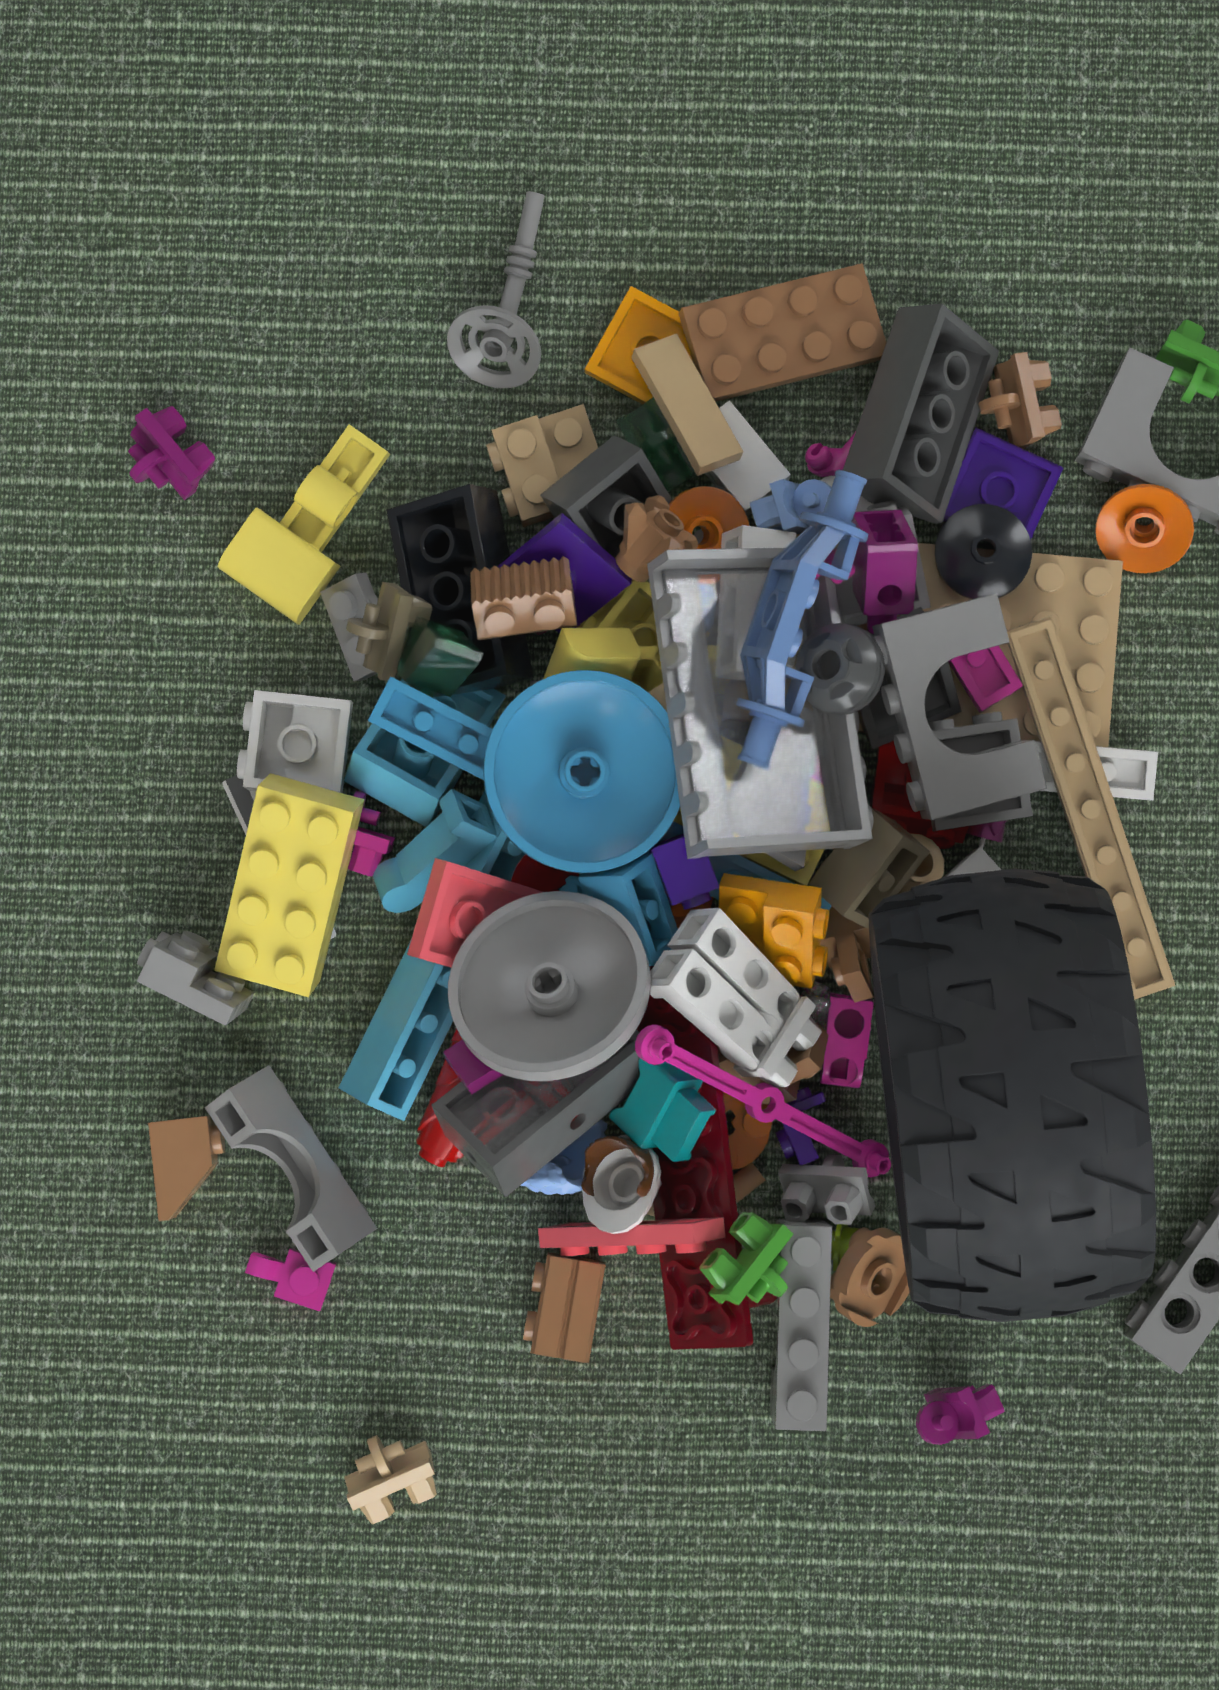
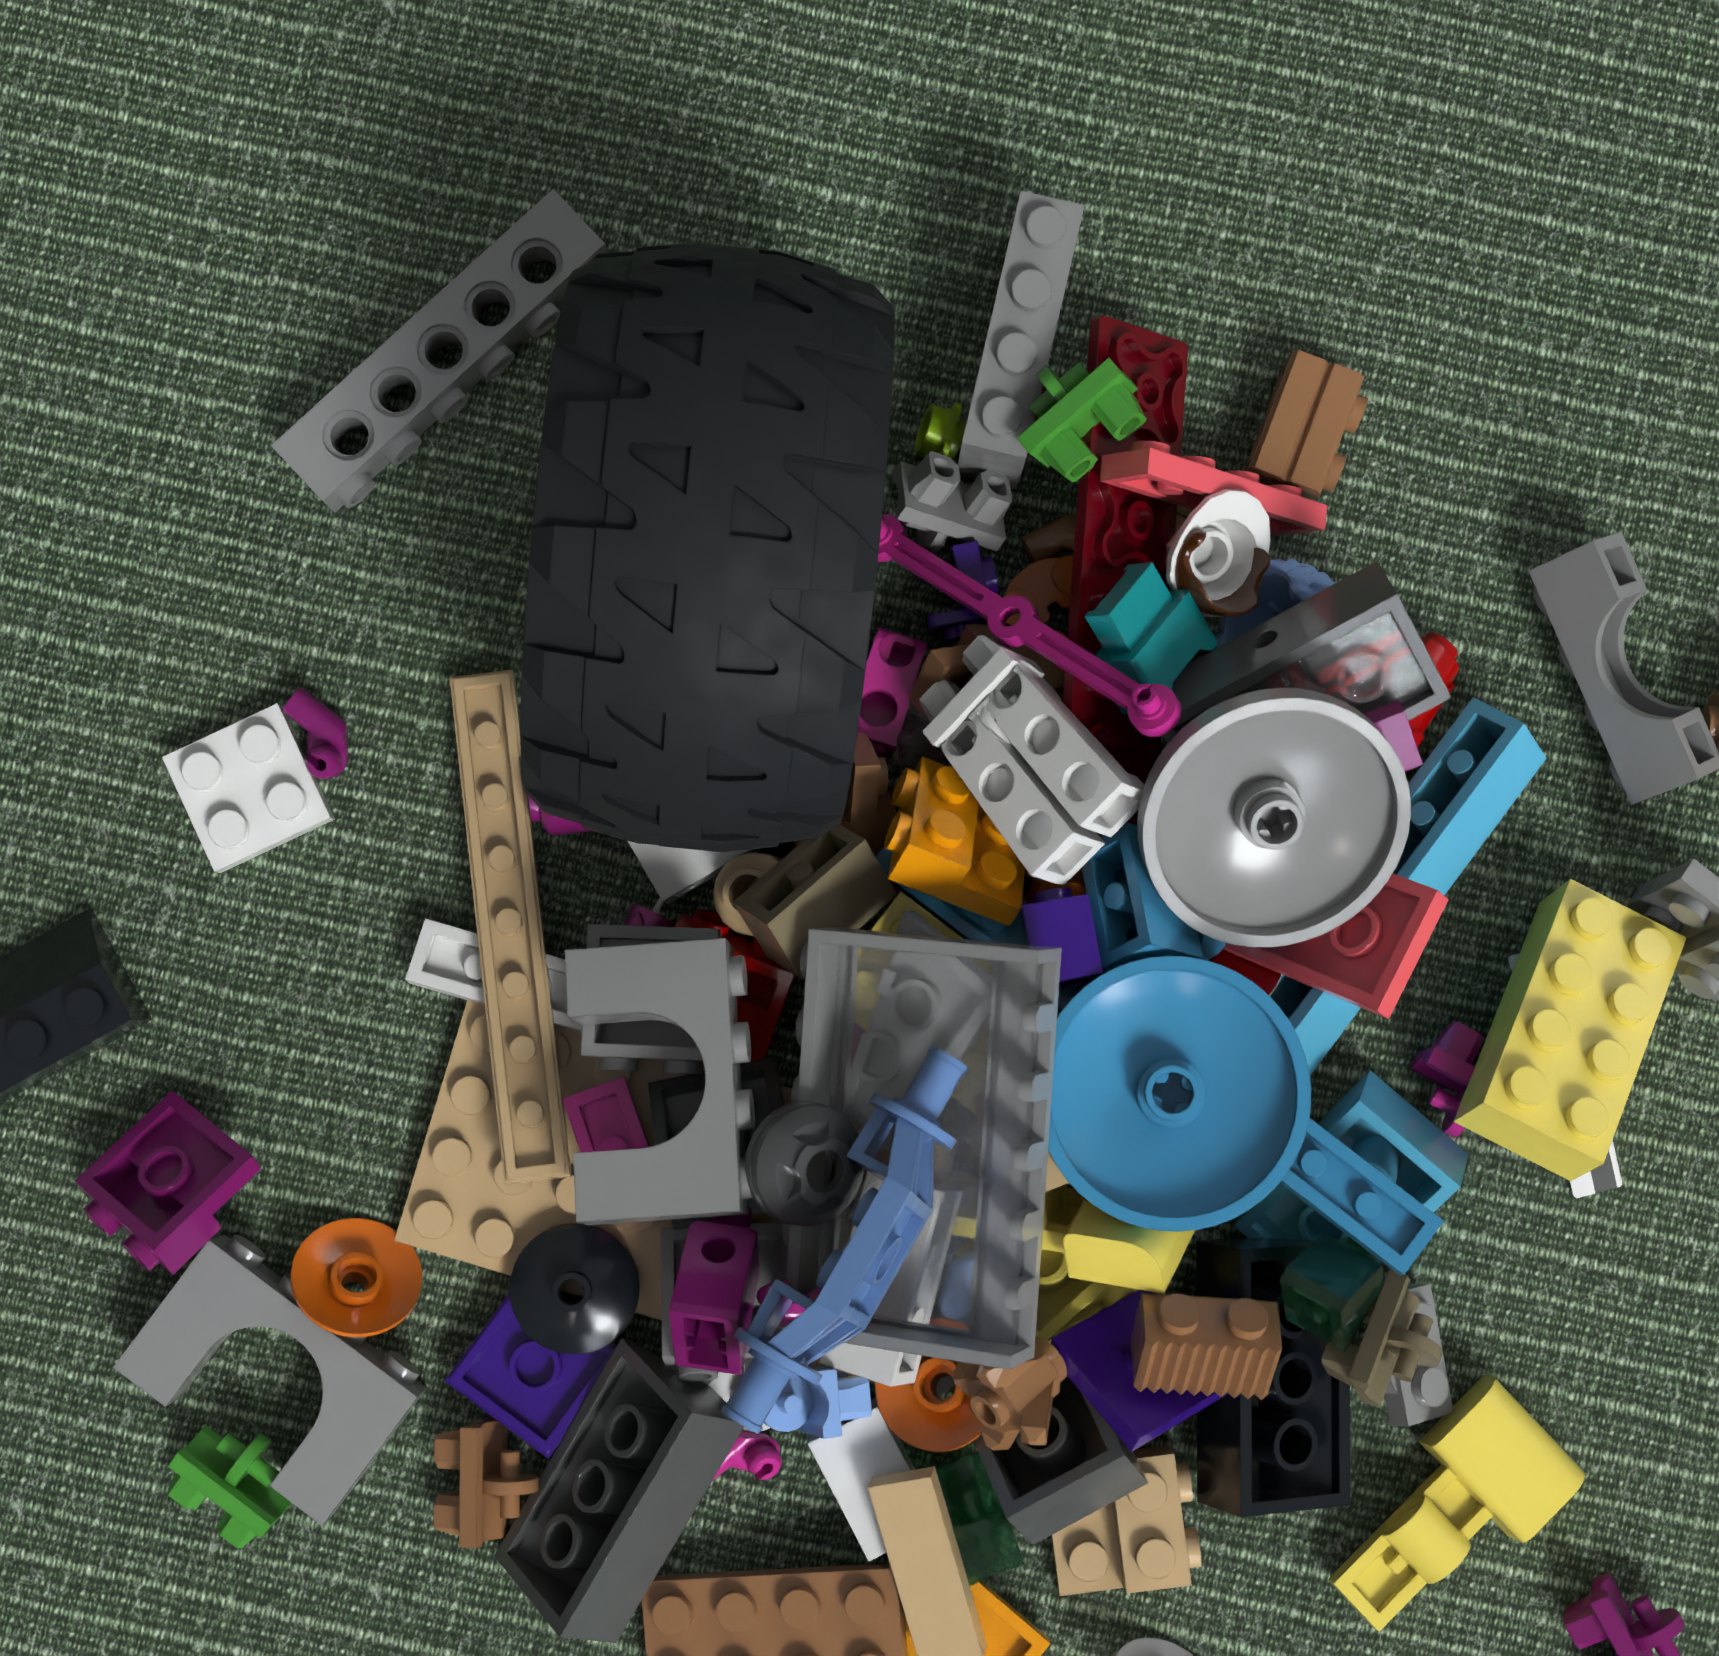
camera: 175 degrees left, 0 degrees up
white plate [237,690,353,793] -> none
dark pink plate [245,1248,337,1311] -> none
tan hips [345,1435,437,1524] -> none
medium azure leg [373,789,497,913] -> none
medium nougat plate [830,1227,909,1327] -> none
magenta hips [916,1384,1005,1445] -> none

